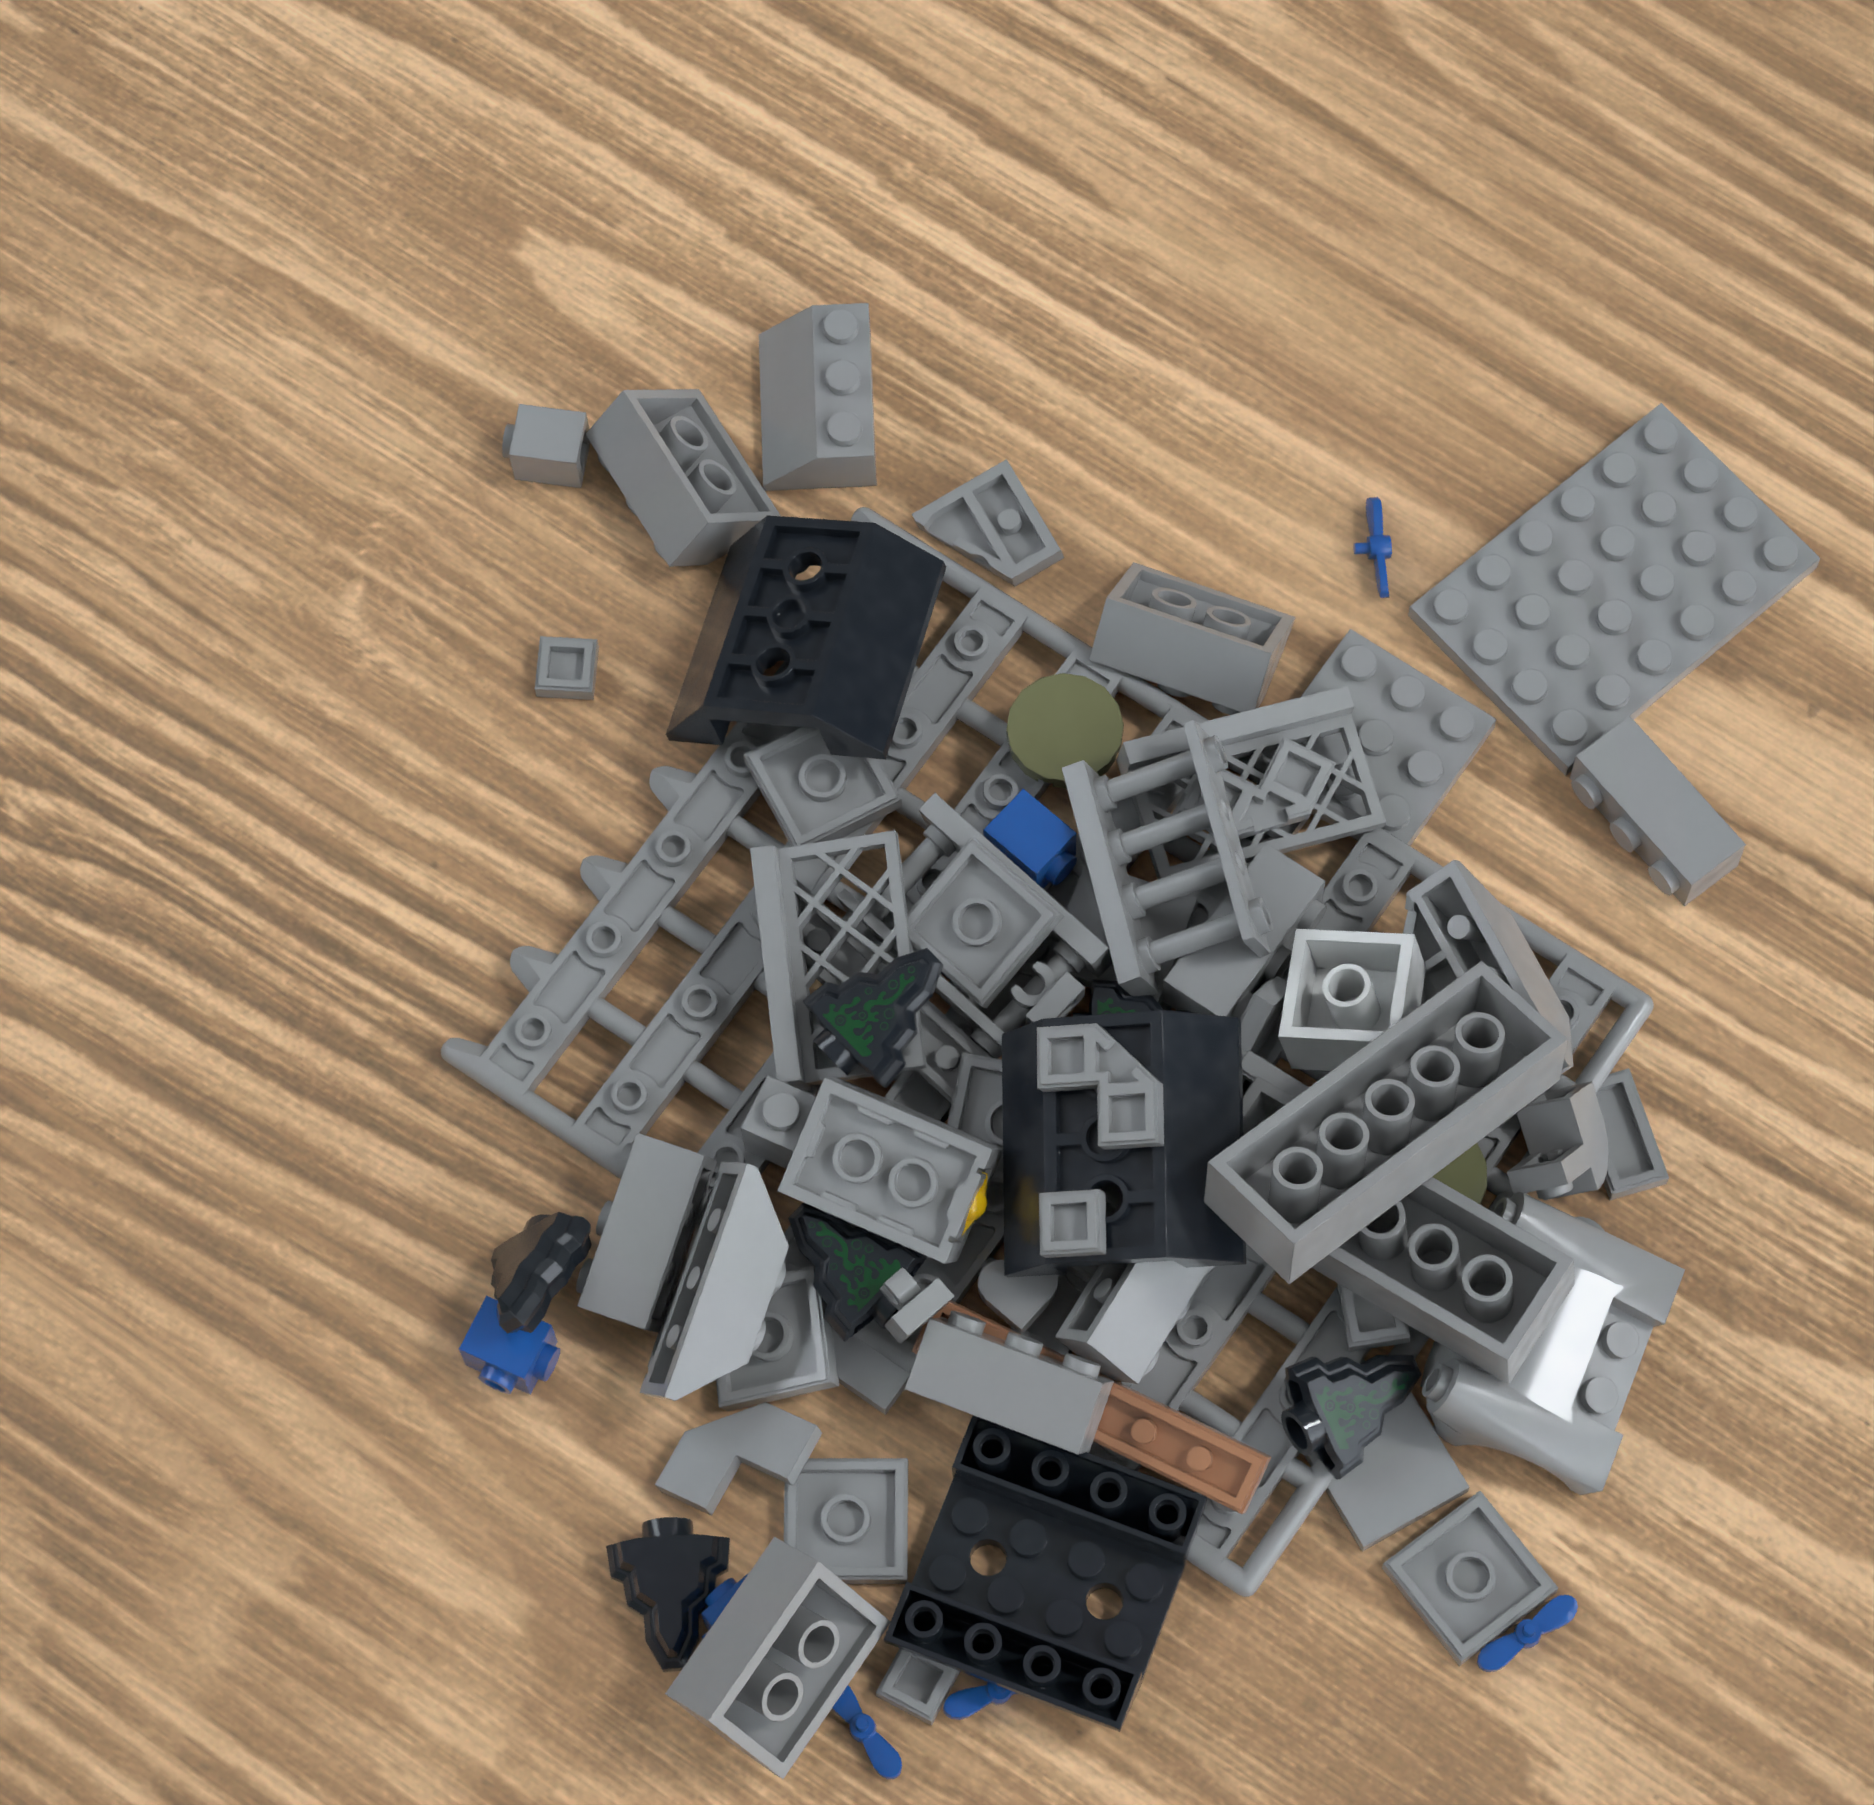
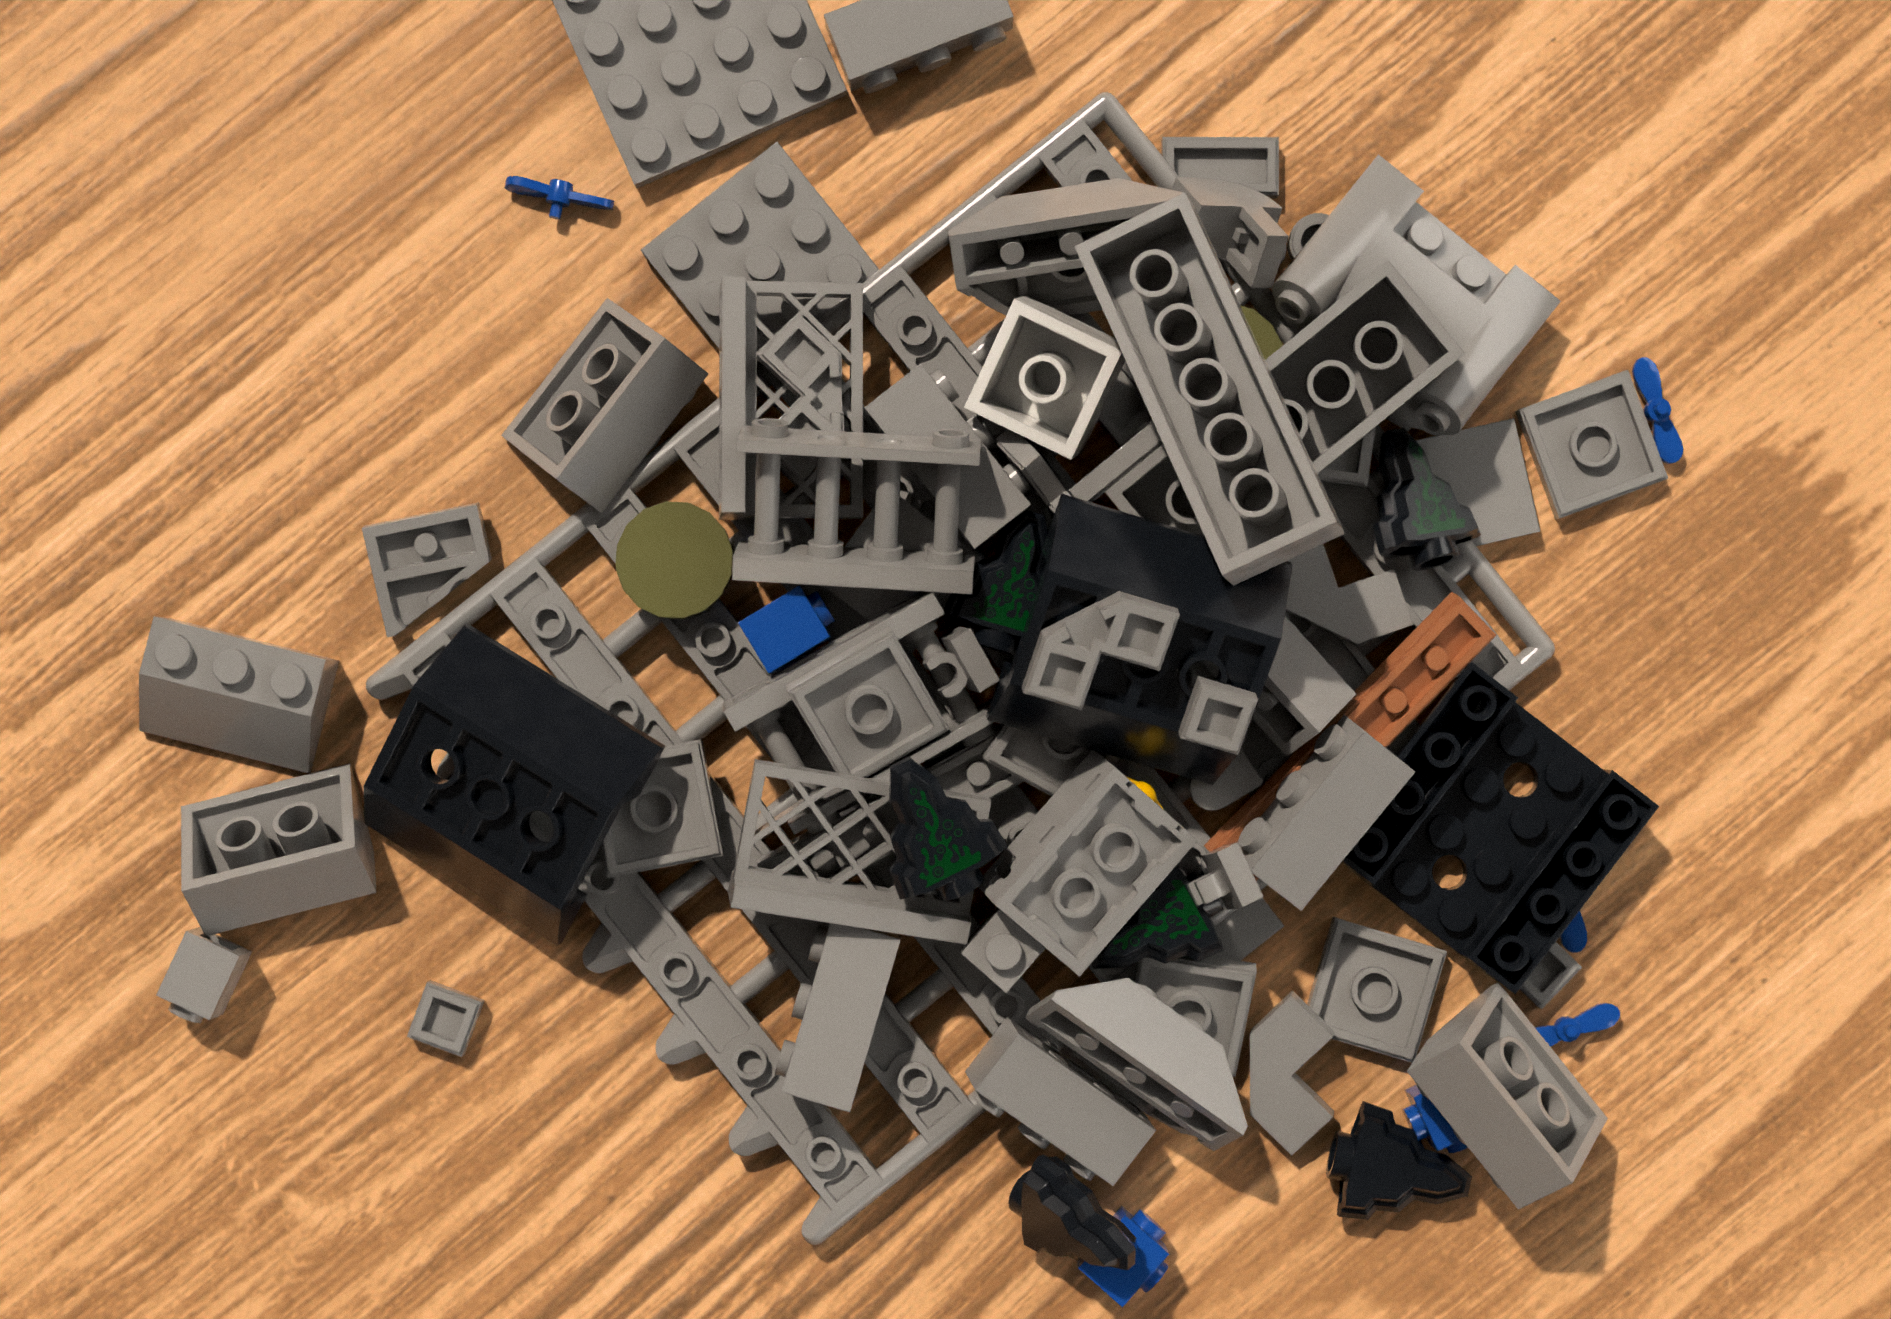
camera: 80 degrees left, 20 degrees up
none -> light grey brick [774,923,901,1112]
none -> light grey tile [1286,544,1413,644]

